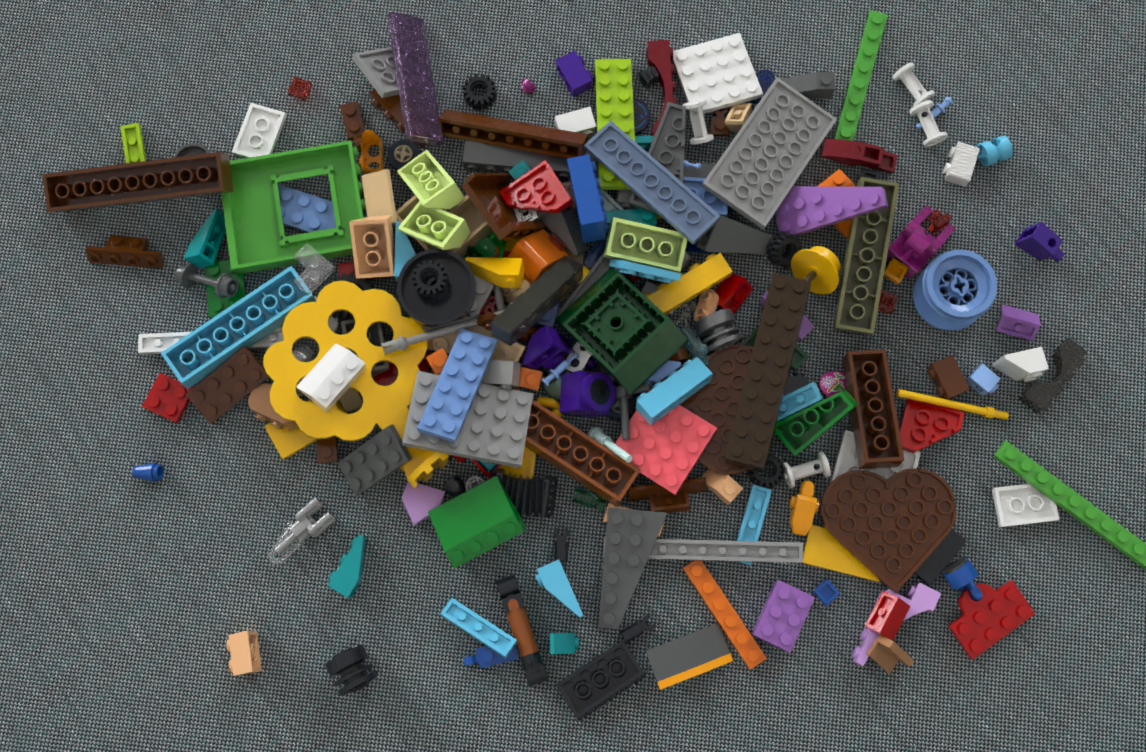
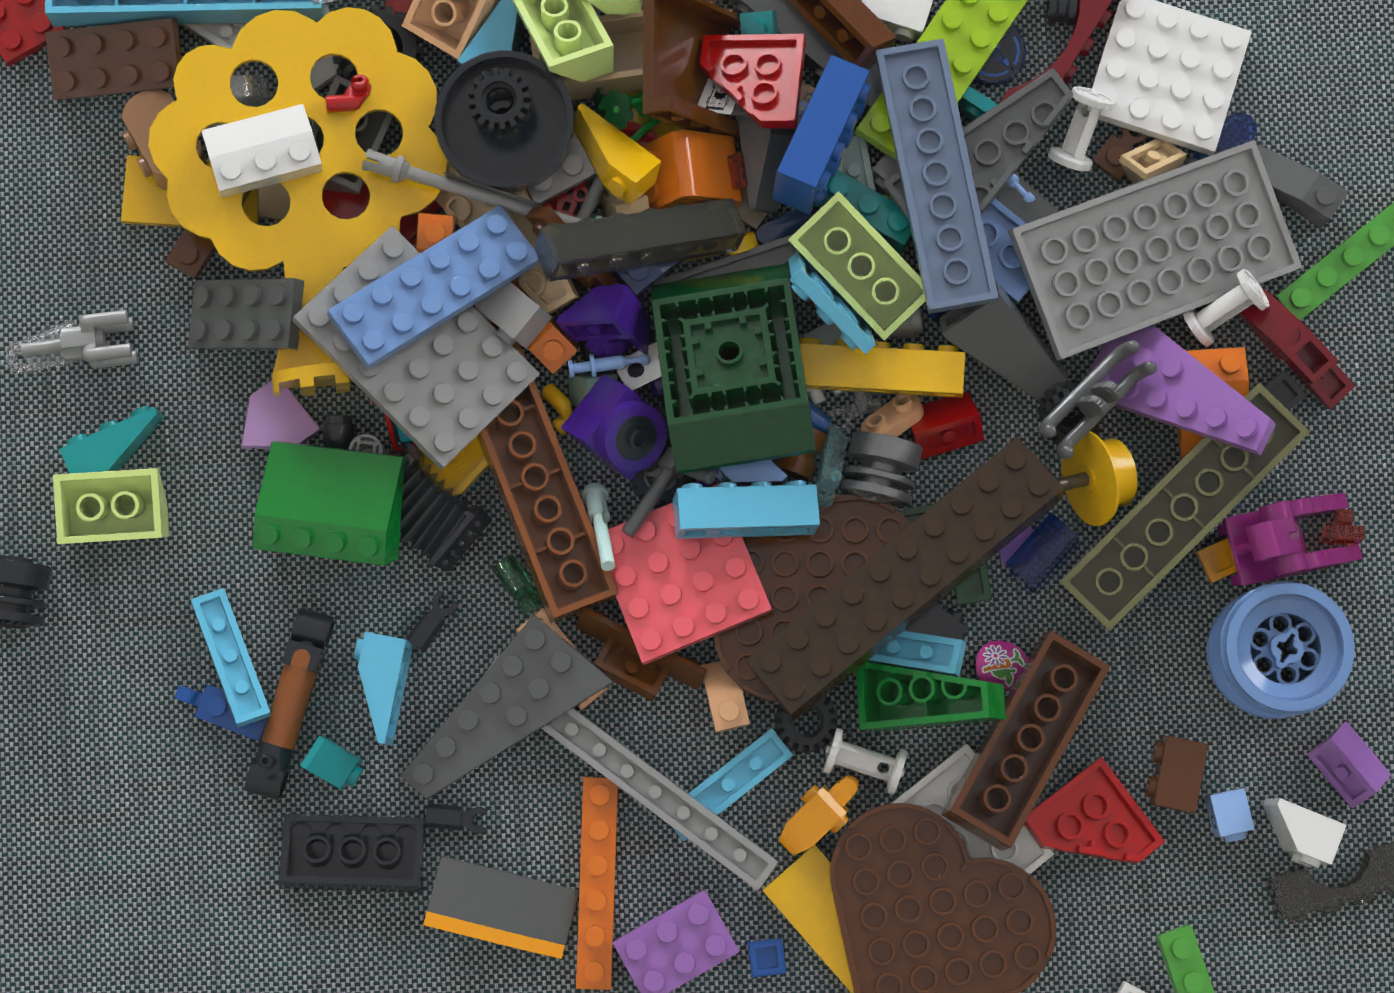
camera: 35 degrees right, 5 degrees up
clear red tile [878,289,899,315] -> none
yellow bar [896,389,1009,420] -> none
none -> yellowish green slope [53,468,169,544]
none -> red arm [325,74,371,113]
none -> clear blue hinge [1005,512,1078,594]
none -> dark grey piece [1039,340,1157,459]
none -> white hose [1182,269,1269,347]

